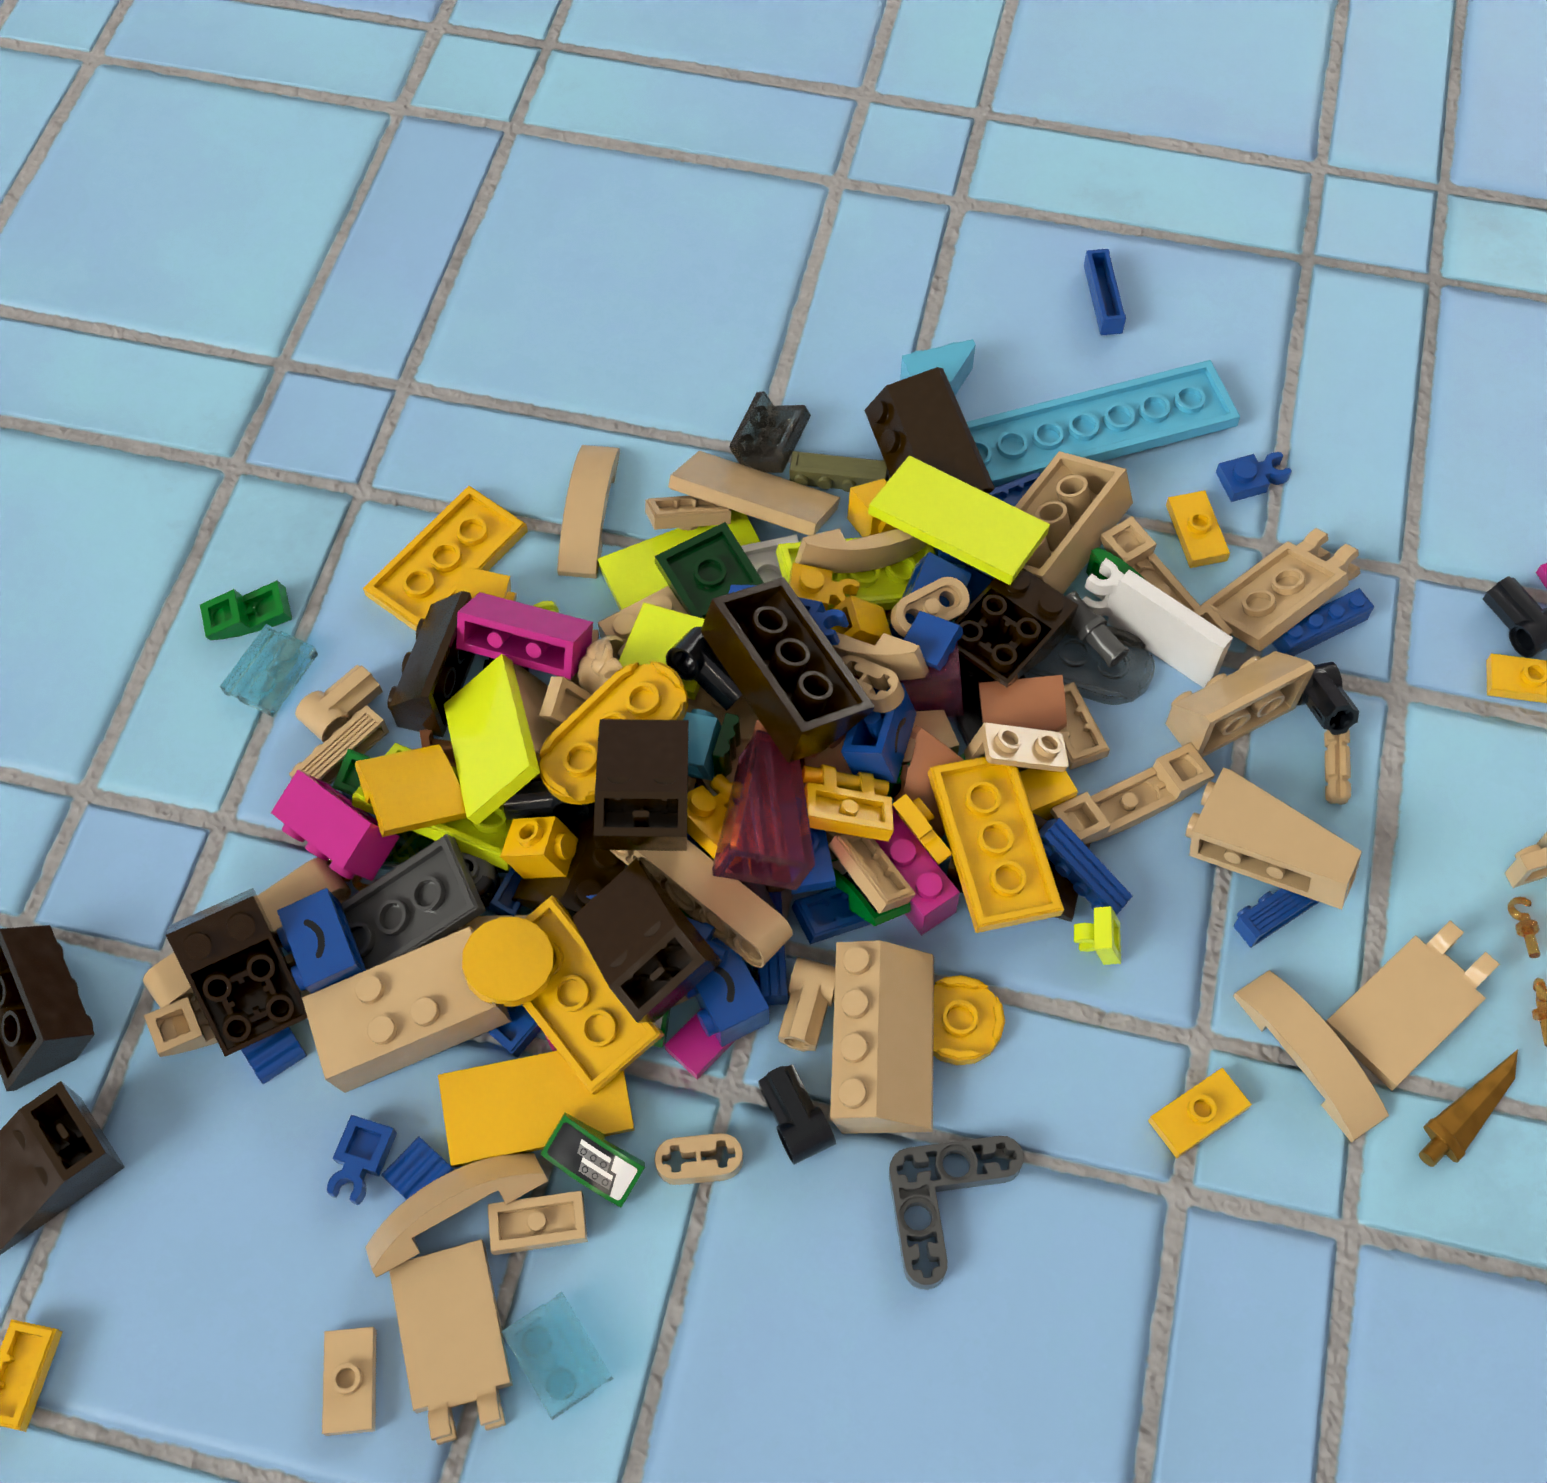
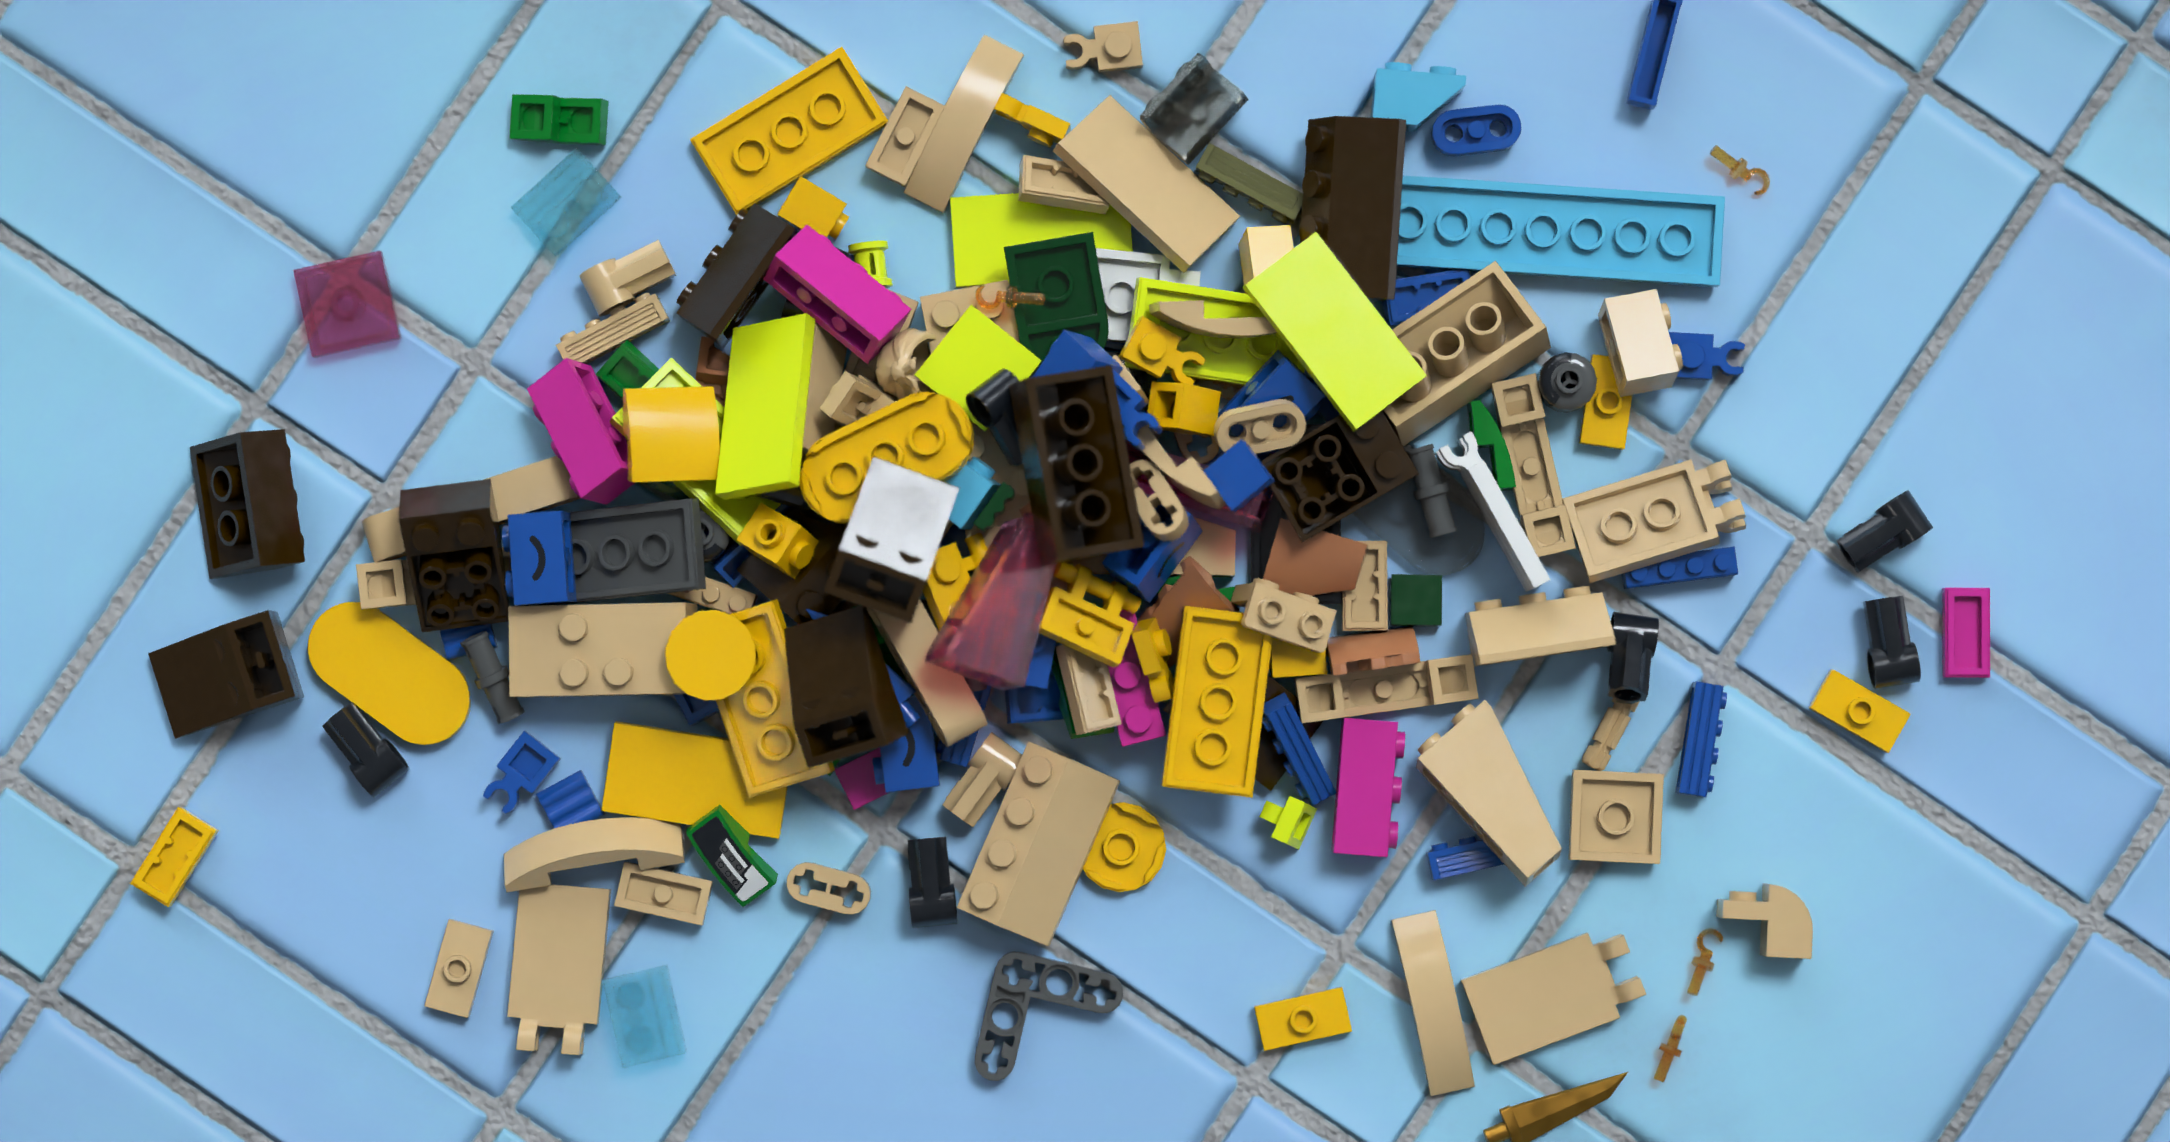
camera: 20 degrees right, 25 degrees up
none -> clear pink plate [293,250,402,358]
none -> yellow tile [308,602,471,745]
none -> black piece [322,703,410,797]
none -> dark grey pin [460,631,525,724]
none -> tan plate [865,86,945,188]
none -> clear orange hand [975,284,1045,309]
none -> yellow plate [994,93,1071,148]
none -> tan plate [1063,21,1143,73]
none -> nougat slope [1325,626,1421,676]
none -> dark pink brick [1331,718,1405,857]
none -> dark green piece [1390,574,1442,627]
none -> blue plate [1431,104,1521,157]
none -> dark grey head [1537,352,1597,413]
none -> tan plate [1568,770,1664,864]
none -> brick [1598,289,1683,397]
none -> blue piece [1675,681,1727,797]
none -> clear orange hand [1710,145,1770,195]
none -> black piece [1836,490,1933,572]

